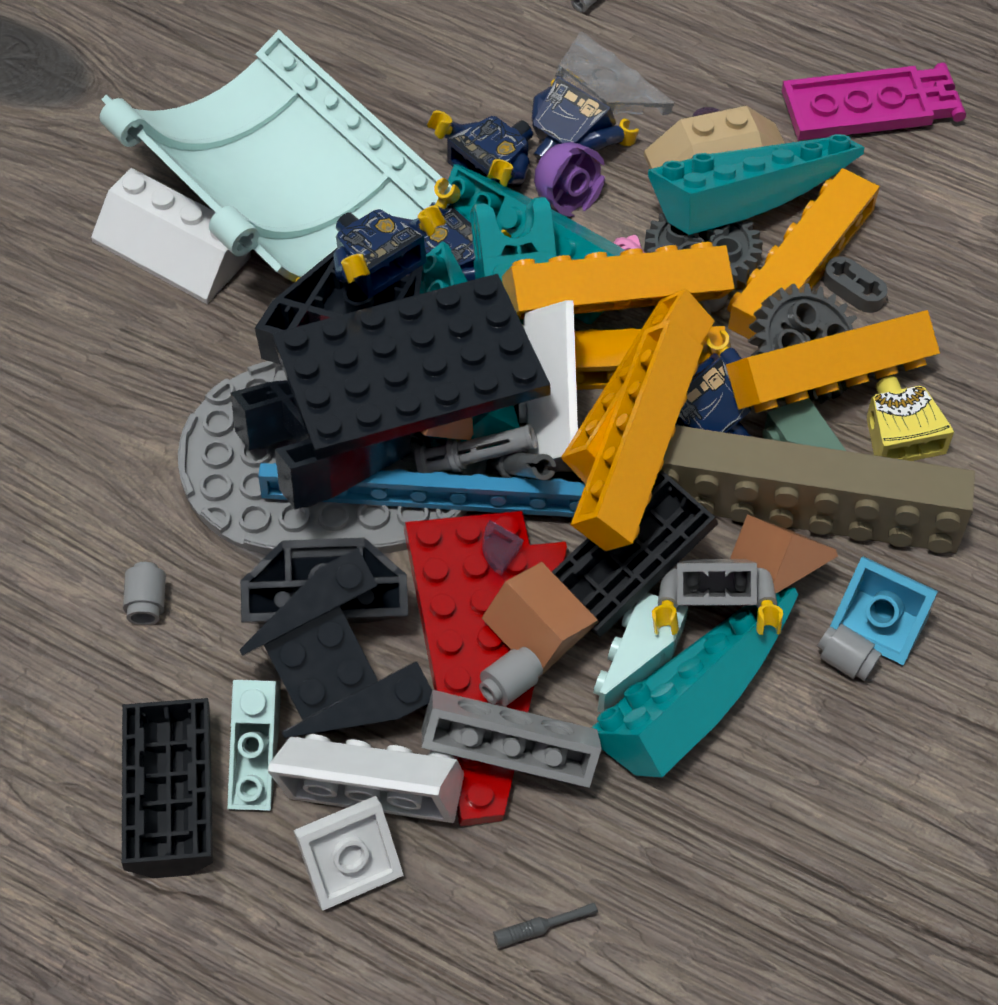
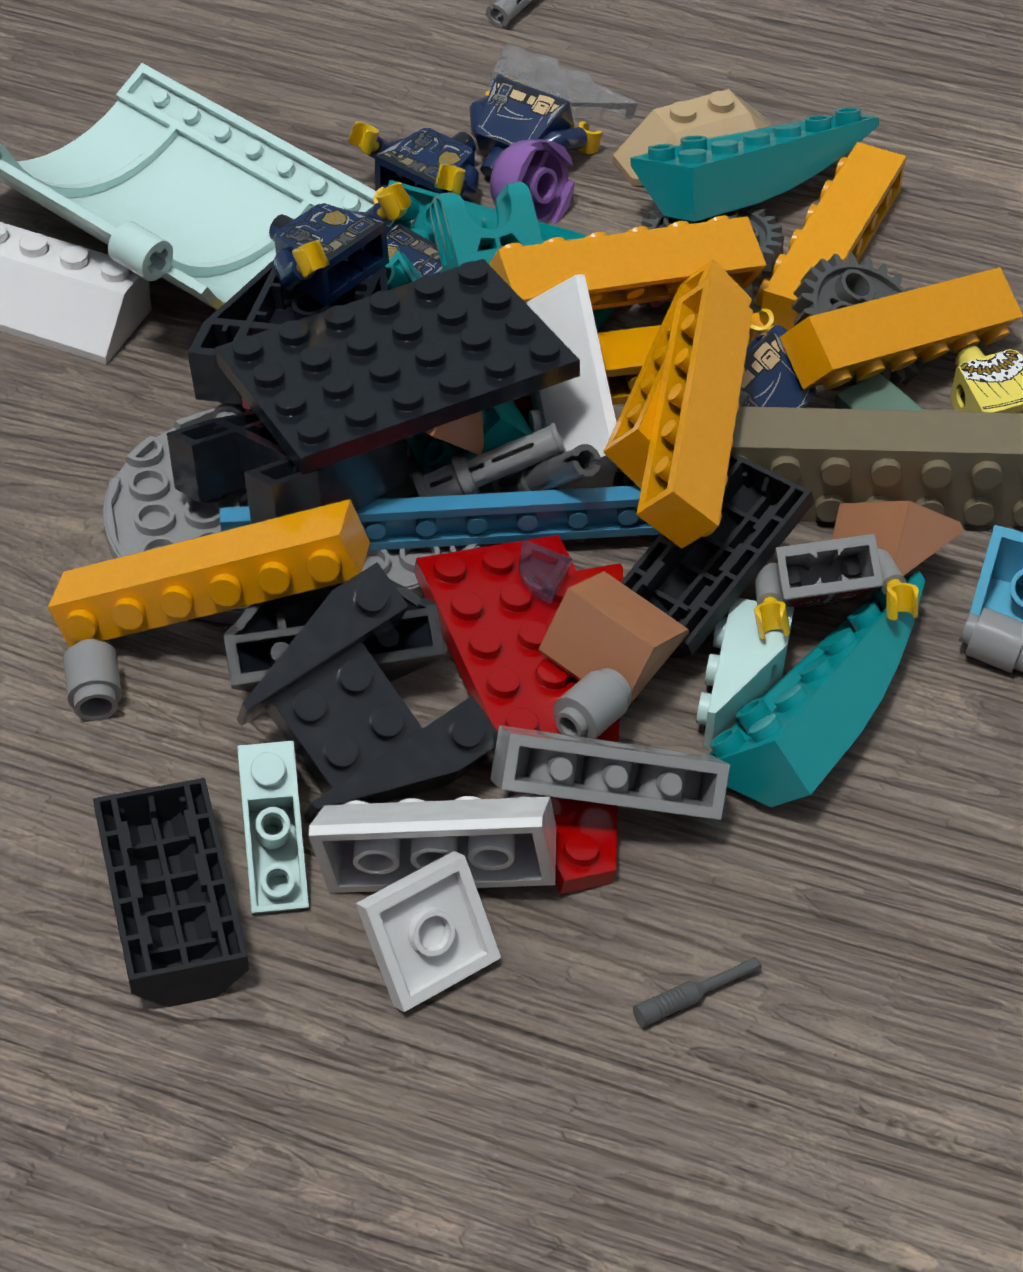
camera: 10 degrees left, 10 degrees down
dark pink hinge [781,63,966,141] -> none
dark grey beam [823,256,888,313] -> none
none -> light orange brick [48,499,370,648]

